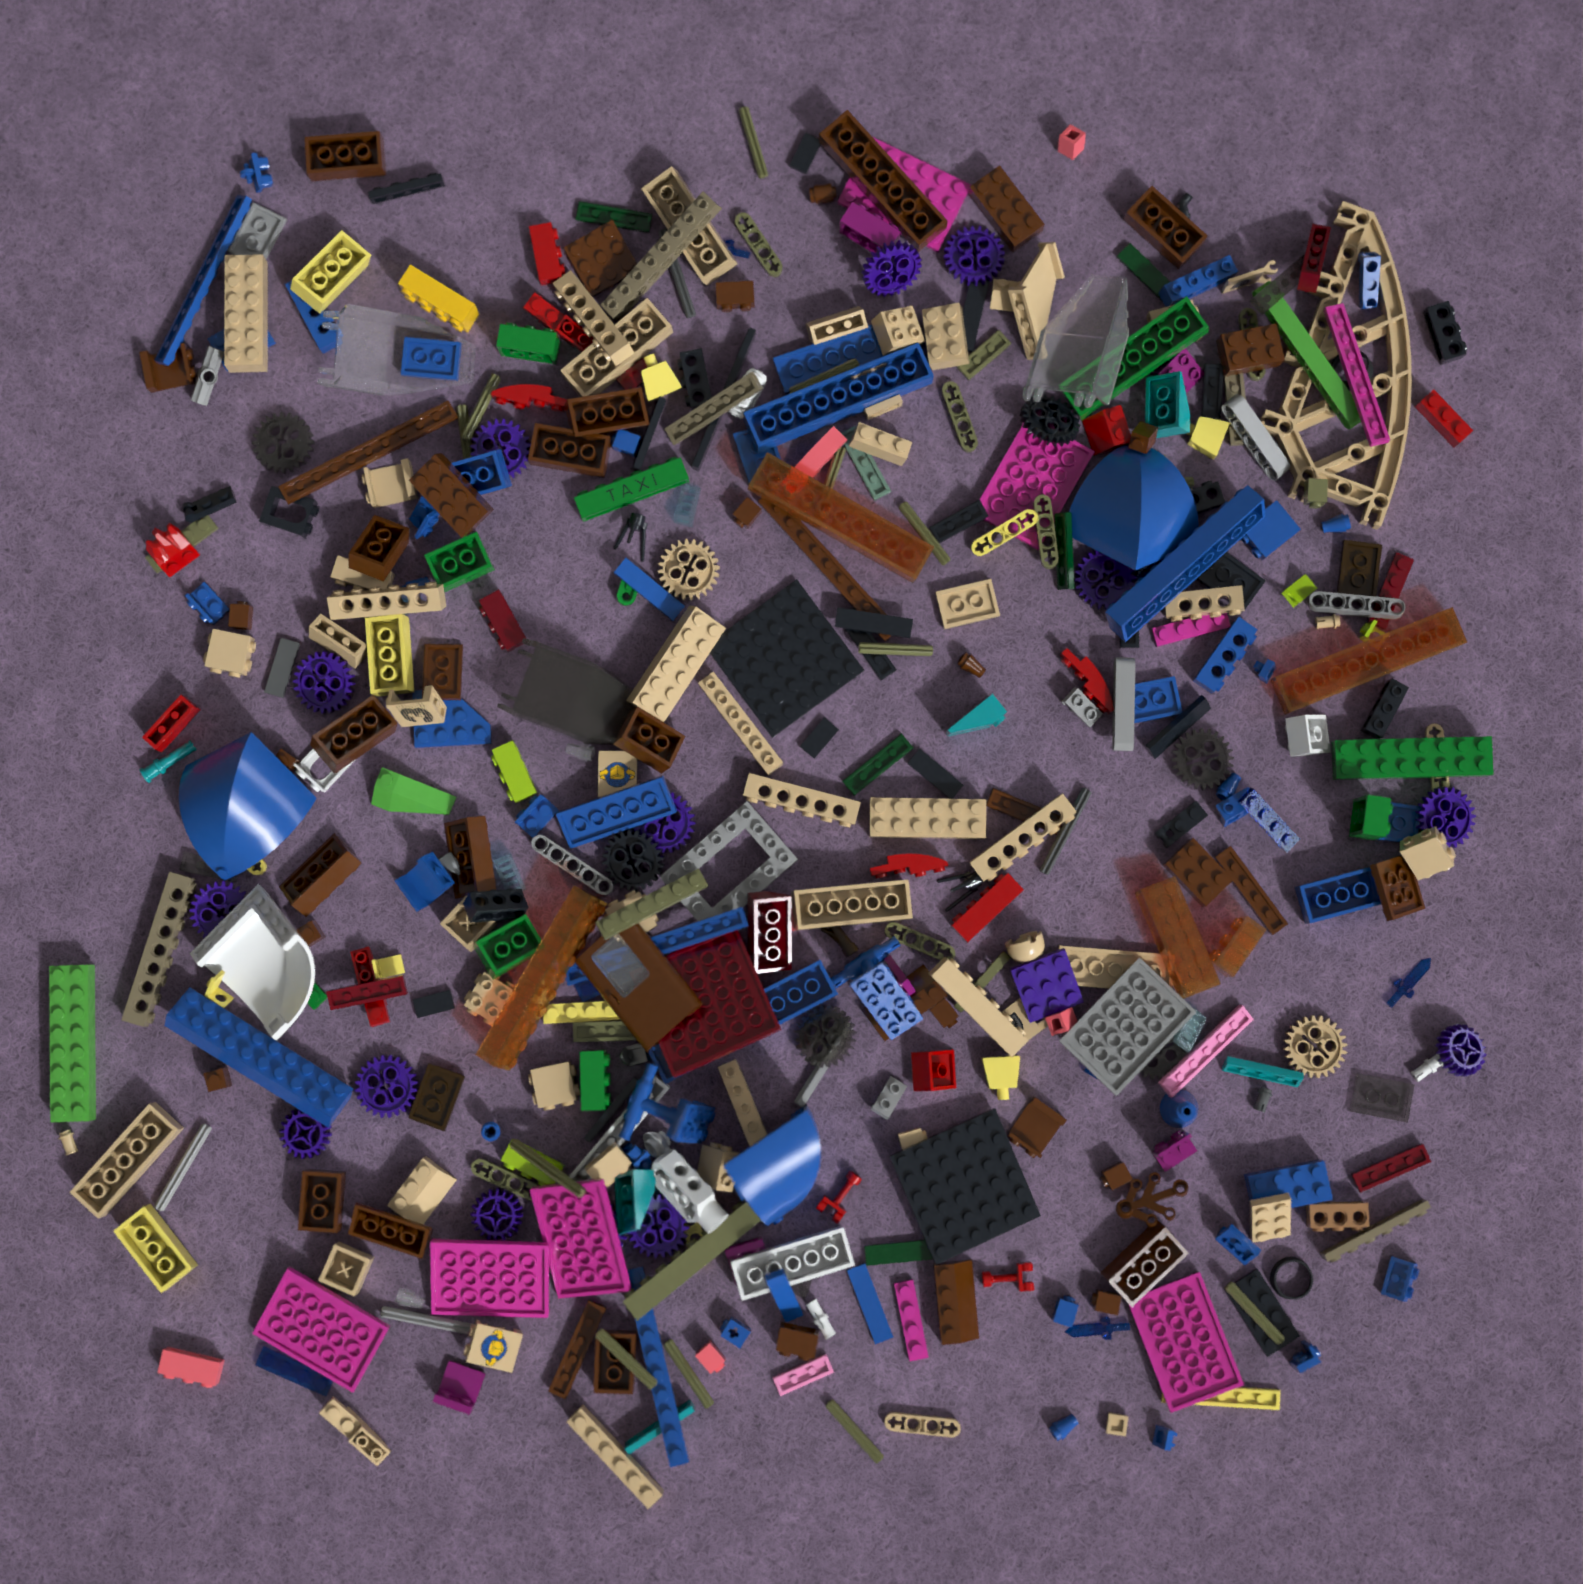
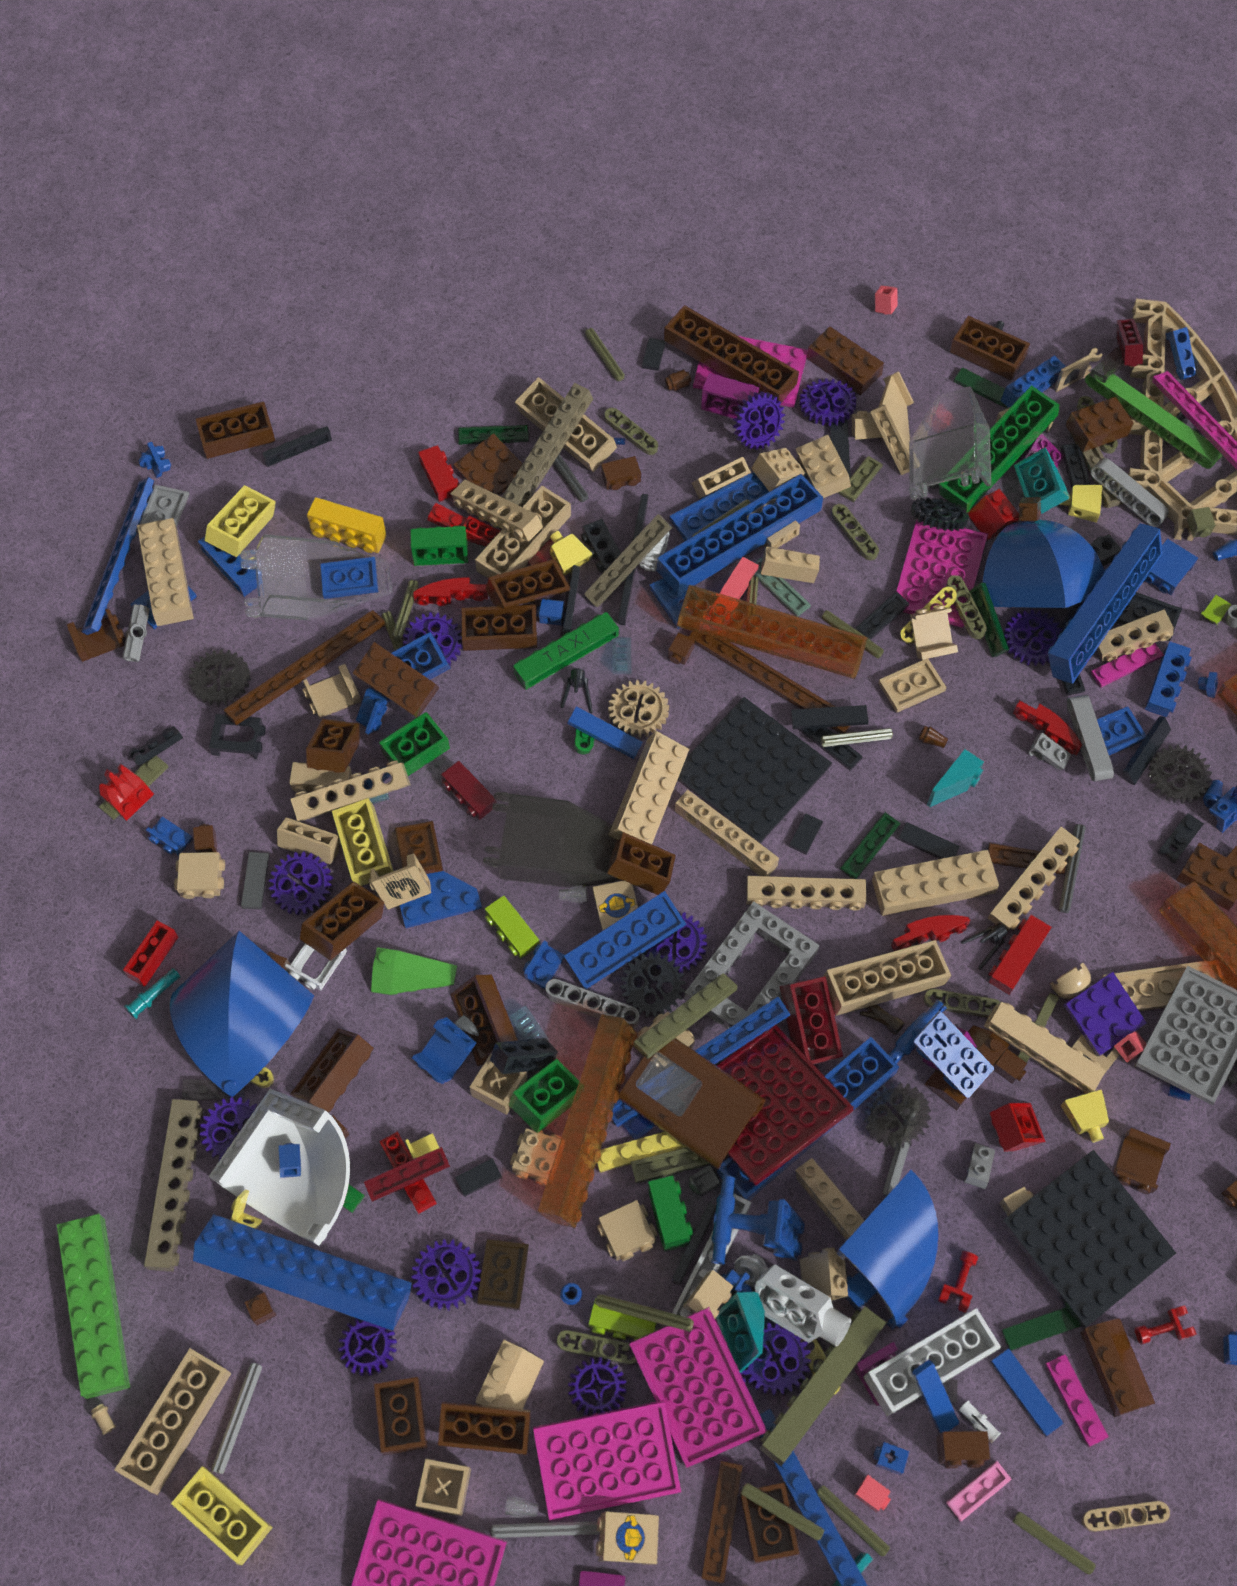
camera: 15 degrees left, 20 degrees down
none -> blue brick [279,1143,301,1178]
none -> tan panel [910,605,958,660]

